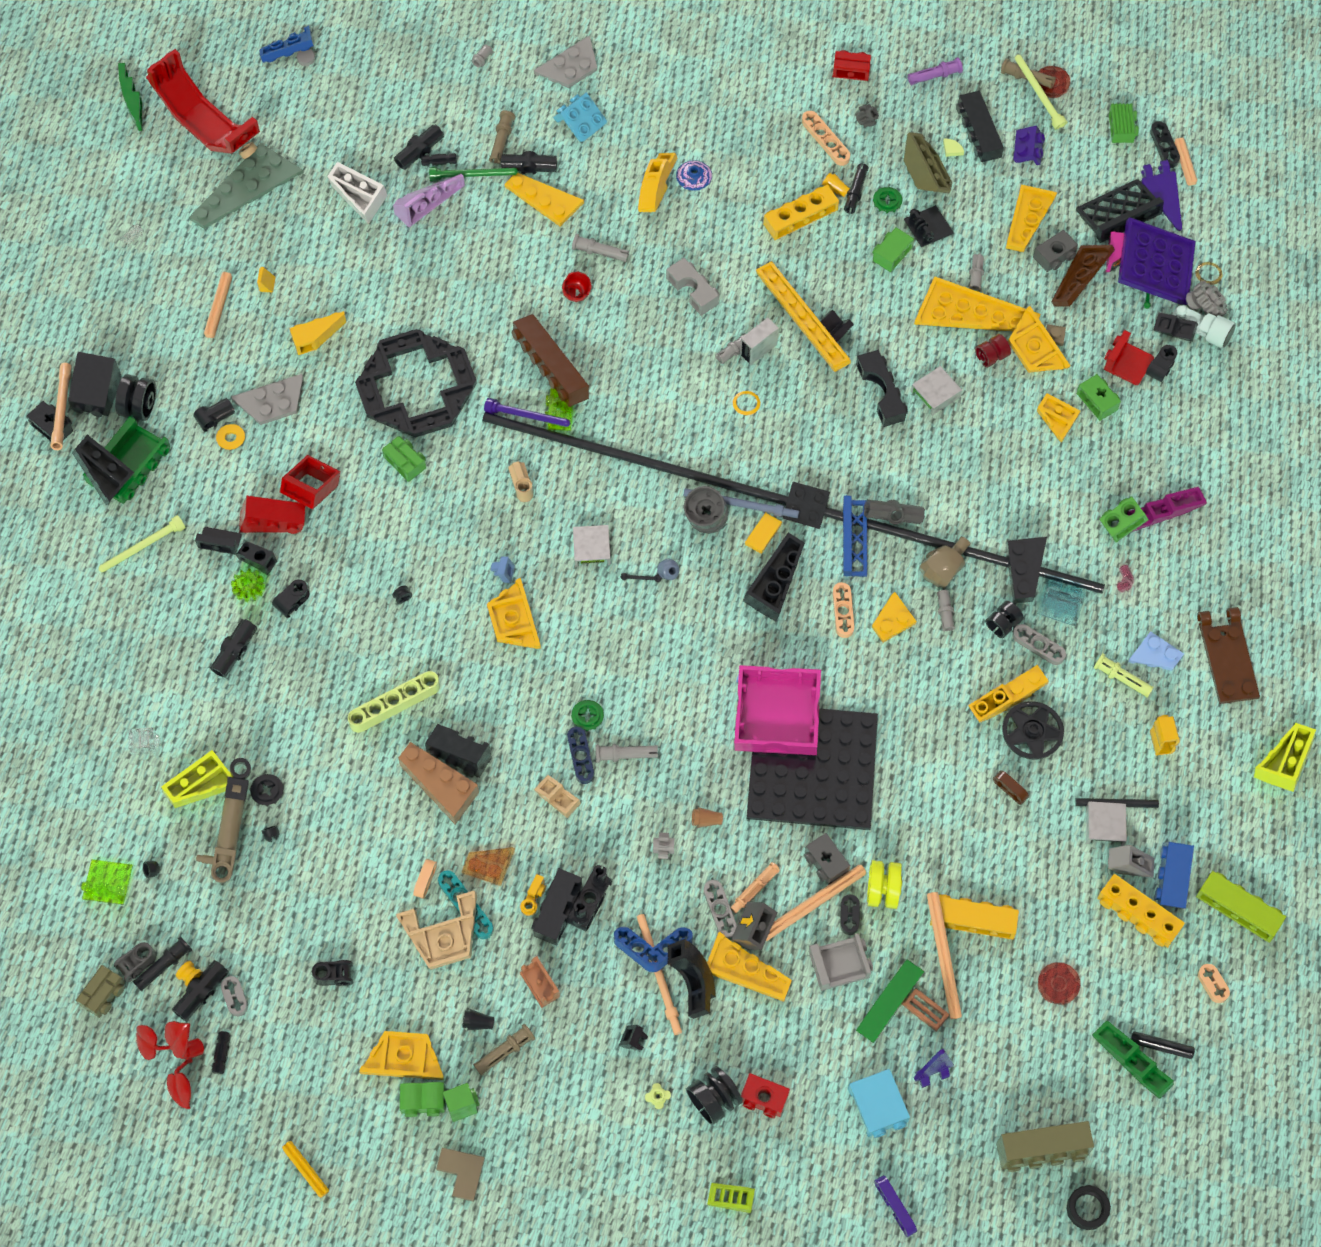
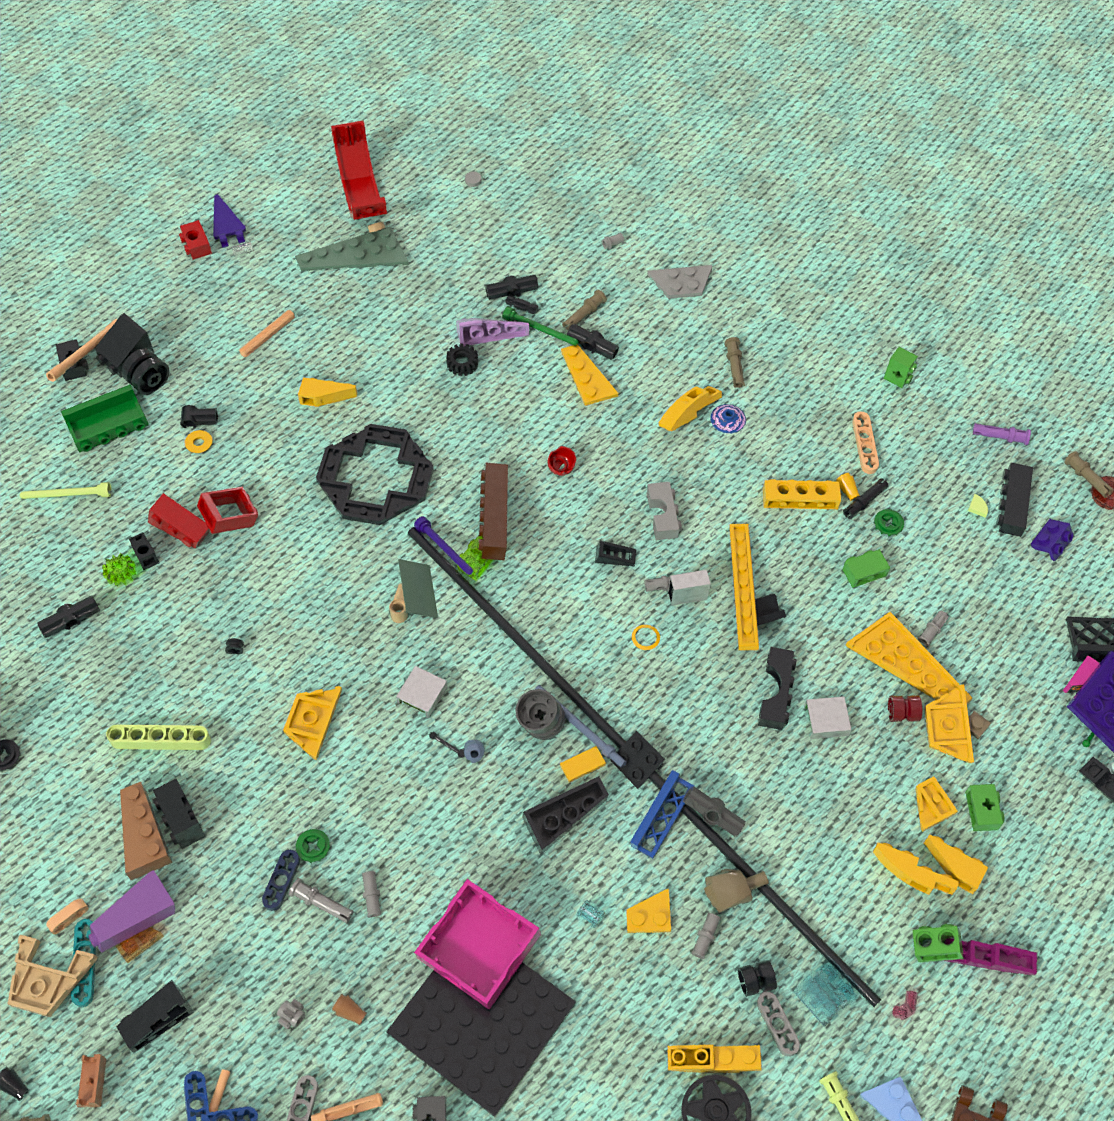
camera: 30 degrees right, 5 degrees down
black wedge [72,434,134,505] -> none
green slope [118,63,142,131] -> none
black panel [195,527,242,555] -> none
light grey wing [231,374,303,425] -> none
yellow slope [257,267,276,293] -> none
blue wing [259,26,314,63] -> none
black piece [272,579,310,618] -> none
white wedge [327,162,388,224] -> none
bright green brick [382,436,426,482] -> none
medium blue tile [490,556,515,584] -> none
yellow plate [520,874,546,916] -> none
tan slope [534,775,581,818] -> none
medium azure bracket [553,92,607,142] -> none
black piece [567,865,613,932] -> none
light grey pin [572,234,629,262] -> none
red brick [832,50,871,81] -> none
light nougat beam [832,582,854,638] -> none
dark grey gear [856,104,879,127] -> none
olive wedge [903,132,952,193] -> none
black hinge [904,205,954,247] -> none
yellow wing [1006,184,1057,252] -> none
black wedge [1006,537,1047,603] -> none
yellowish green piece [1015,54,1068,130] -> none
dark grey brick [1033,229,1078,272] -> none
reddish brown wing [1051,245,1115,307] -> none
red bracket [1104,330,1154,385] -> none
black piece [1145,345,1178,383] -> none
none -> medium lavender slope [88,870,175,953]
none -> red brick [179,220,212,260]
none -> dark purple flag [213,194,246,248]
none -> light grey pin [362,871,381,918]
none -> sand green piece [398,559,438,618]
none -> black tyre [446,343,478,376]
none -> clear light blue bush [577,900,605,929]
none -> black slope [595,540,636,567]
none -> dark tan pin [724,337,745,388]
none -> yellow slope [873,842,959,895]
none -> bright green brick [883,347,918,388]
none -> yellow slope [924,834,988,894]

